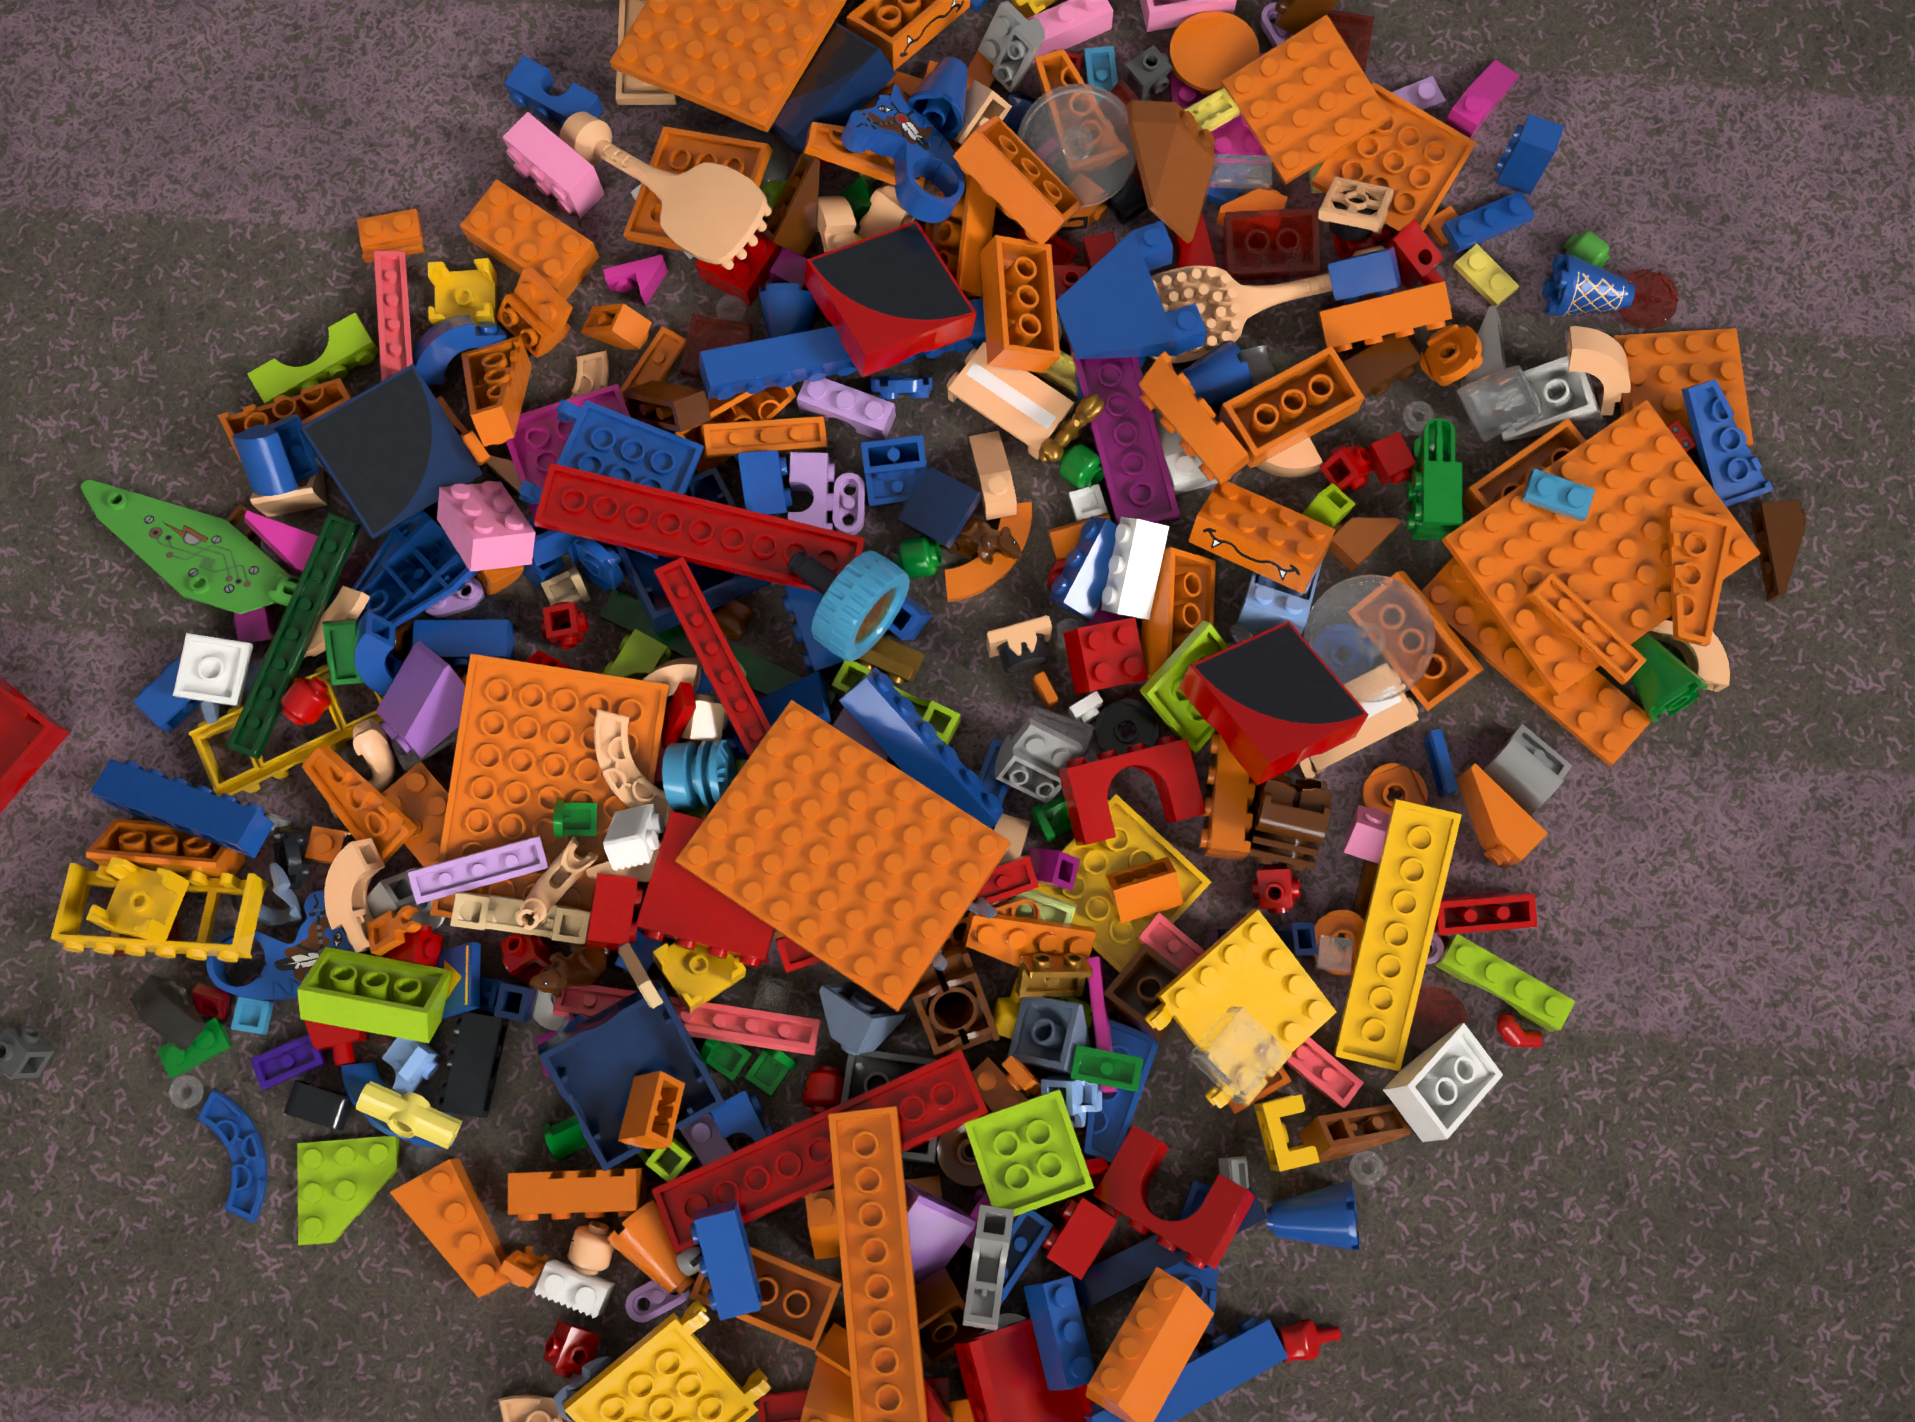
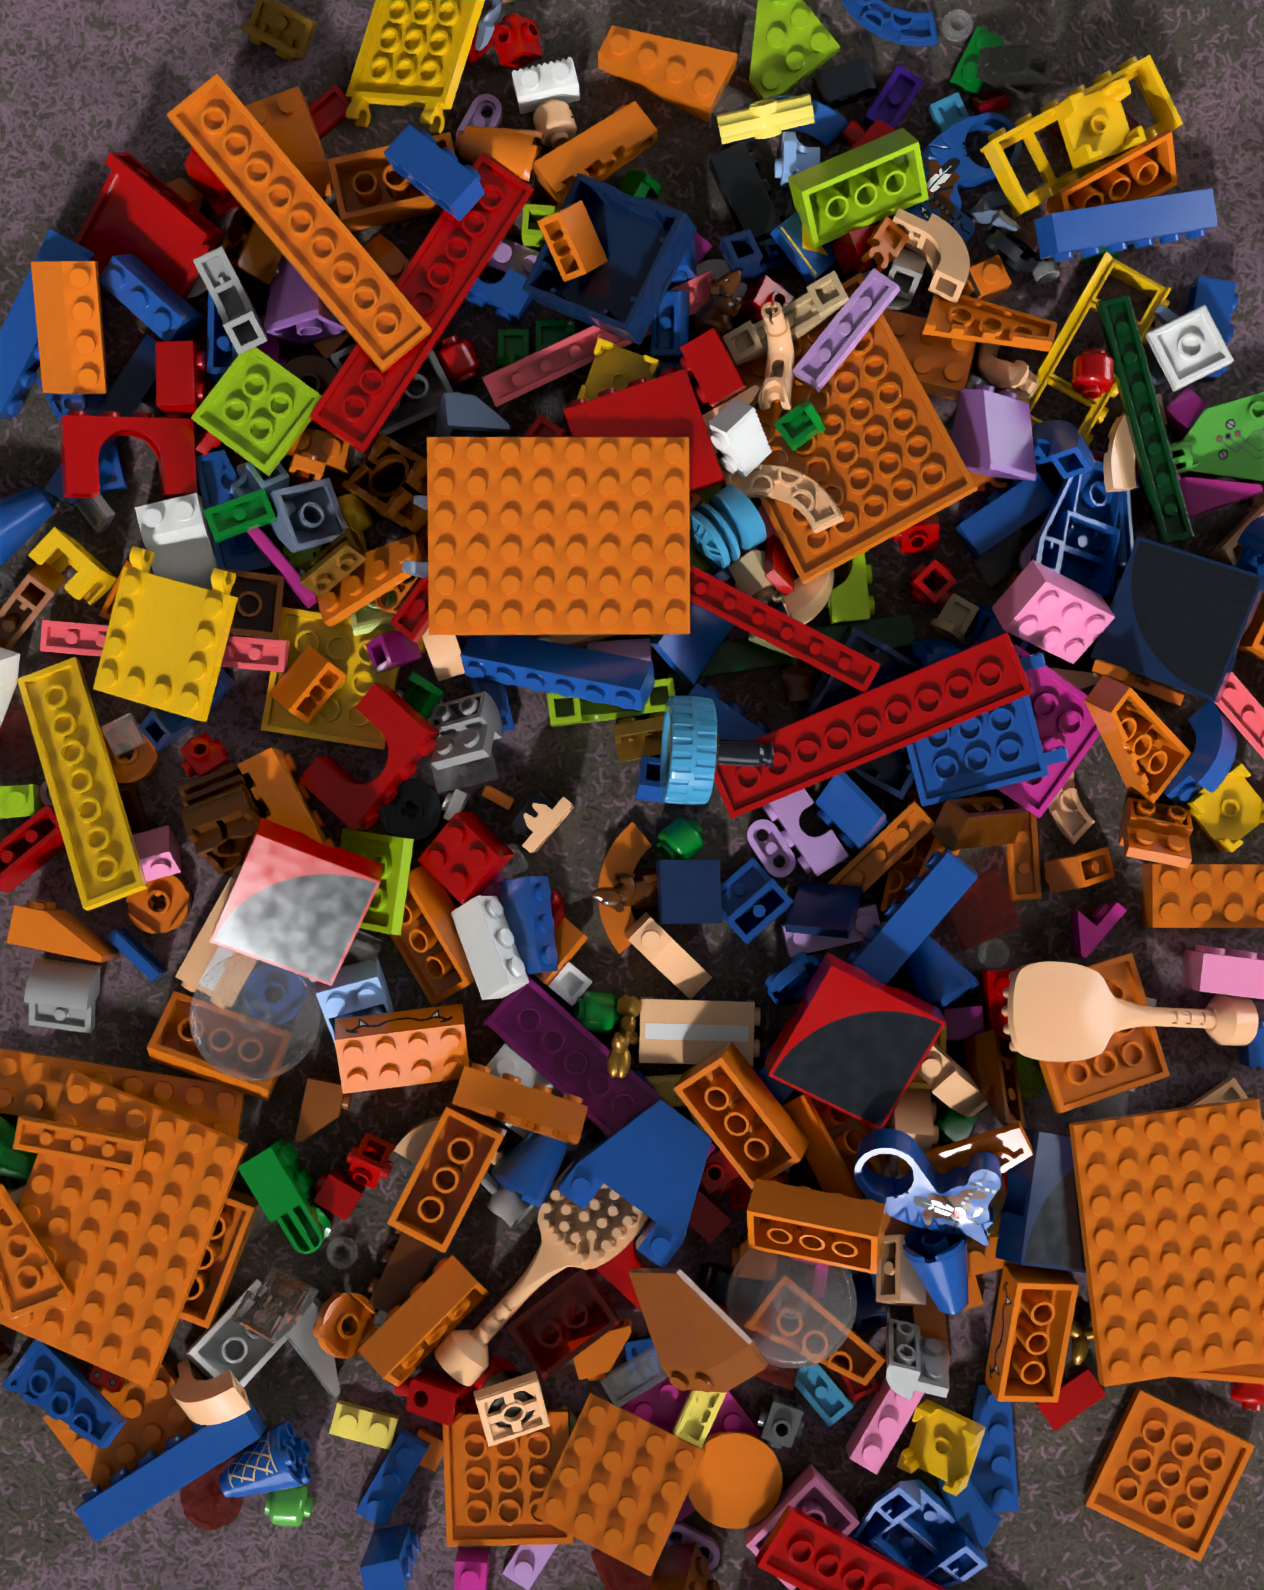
camera: 145 degrees right, 10 degrees up
green tile [322,619,364,686] -> none
orange plate [499,1245,549,1289] -> none
tan tile [618,942,663,1008] -> none
light grey hinge [677,1245,703,1276] -> none
clear piece [1187,1006,1292,1105] -> none
lime brick [1302,483,1356,528] -> none
blue brick [1328,247,1401,304] -> none
dark azure plate [1521,468,1595,522] -> none
none -> blue brick [75,1398,267,1543]
none -> white slope [135,493,218,590]
none -> blue slope [650,290,690,357]
none -> dark blue tile [785,881,863,939]

